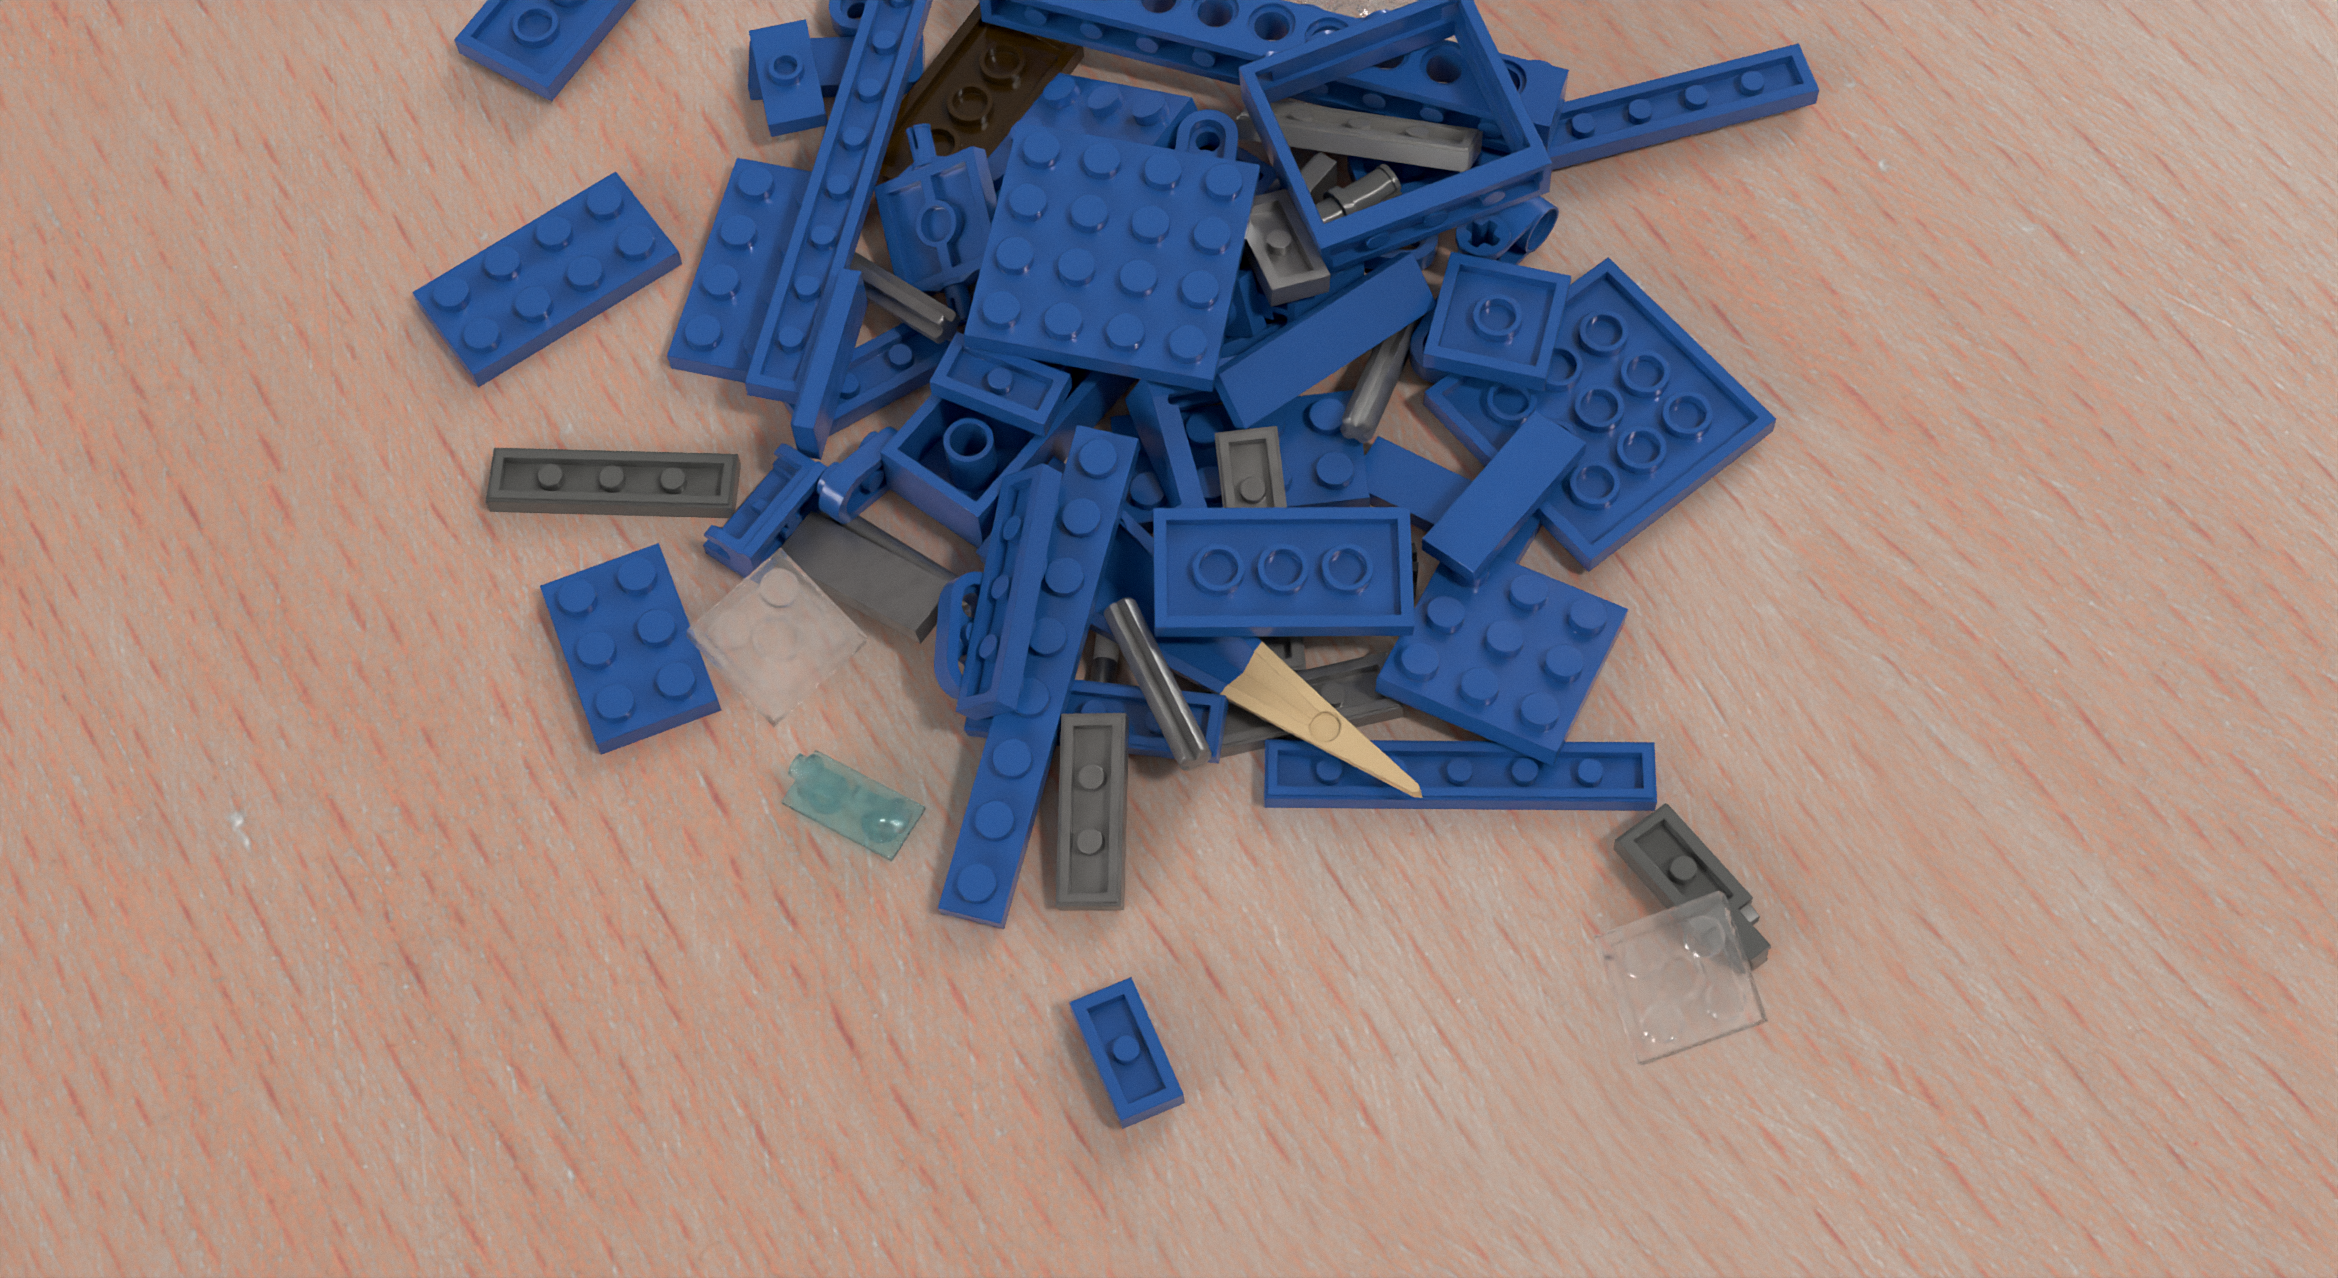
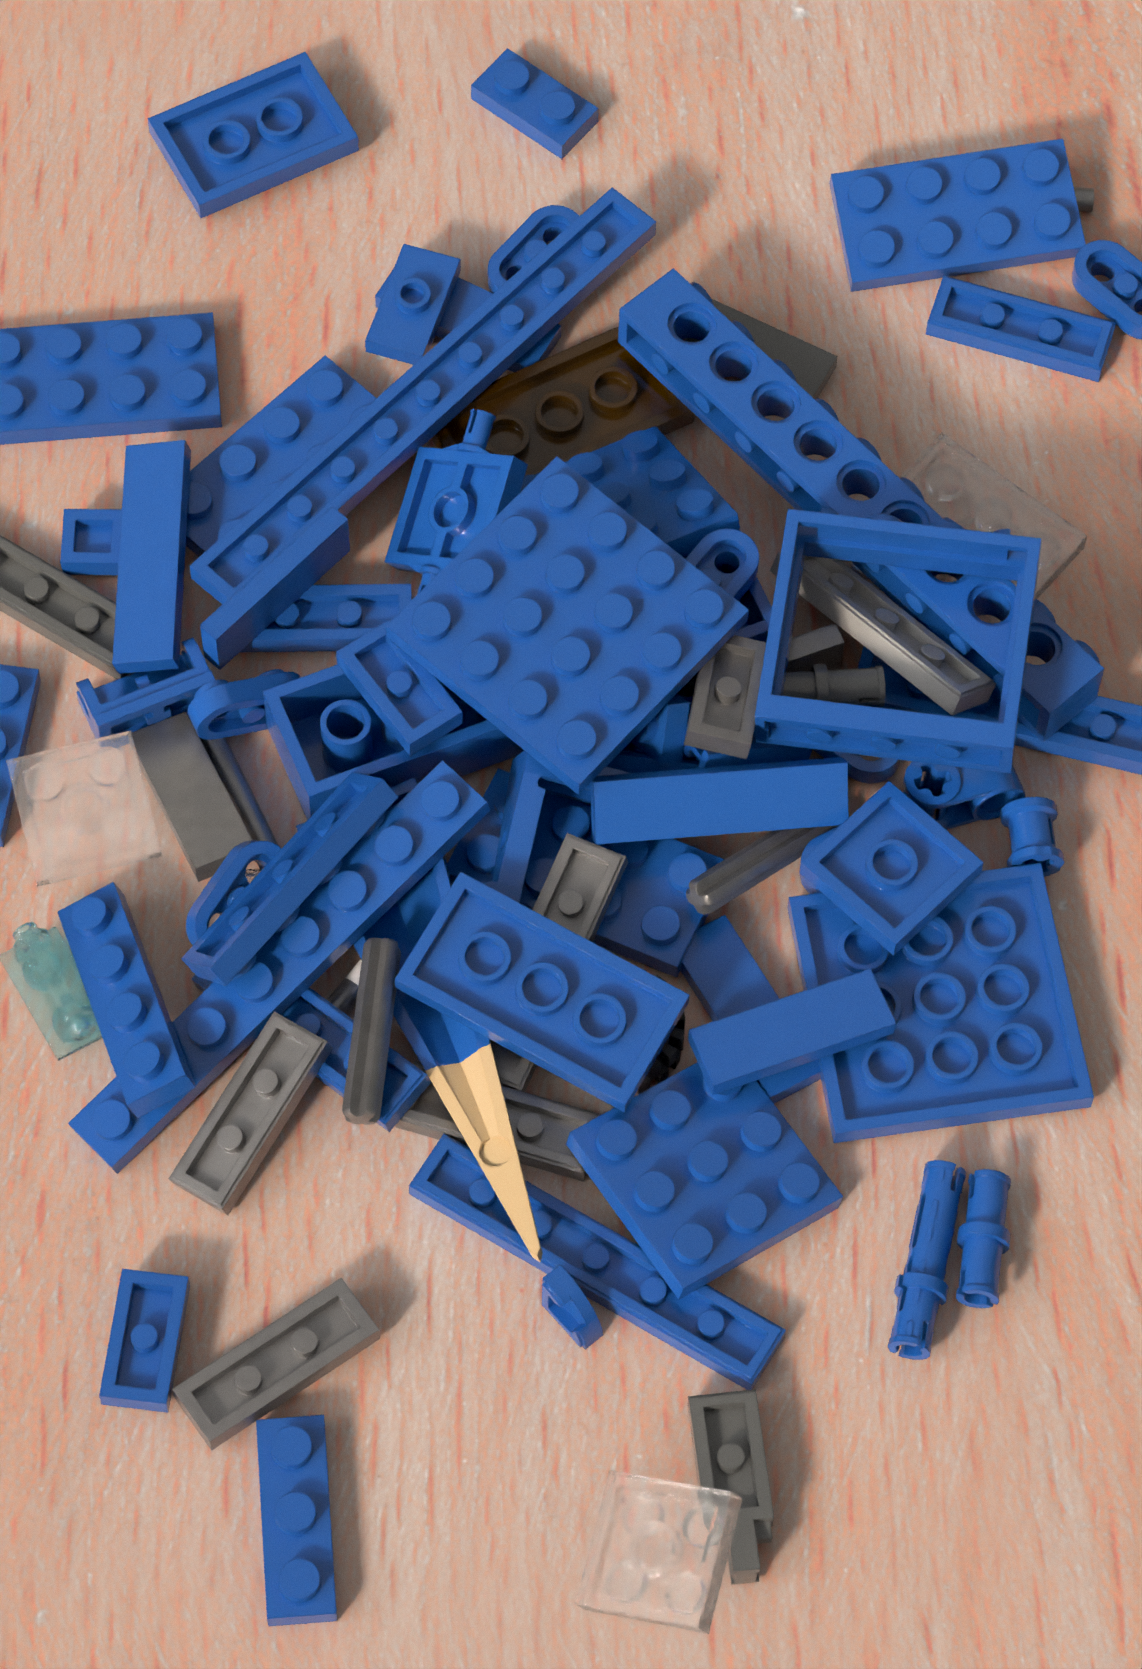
camera: 25 degrees right, 0 degrees up
flat silver axle [850,252,961,344] -> none
none -> blue plate [57,882,196,1118]
none -> blue plate [60,509,122,575]
none -> blue tile [112,440,191,674]
none -> flat silver plate [172,1278,380,1451]
none -> blue plate [256,1415,337,1627]
none -> blue tile [542,1264,603,1350]
none -> blue pin [887,1160,966,1360]
none -> blue pin [956,1169,1011,1308]
none -> blue bush [1000,797,1065,877]

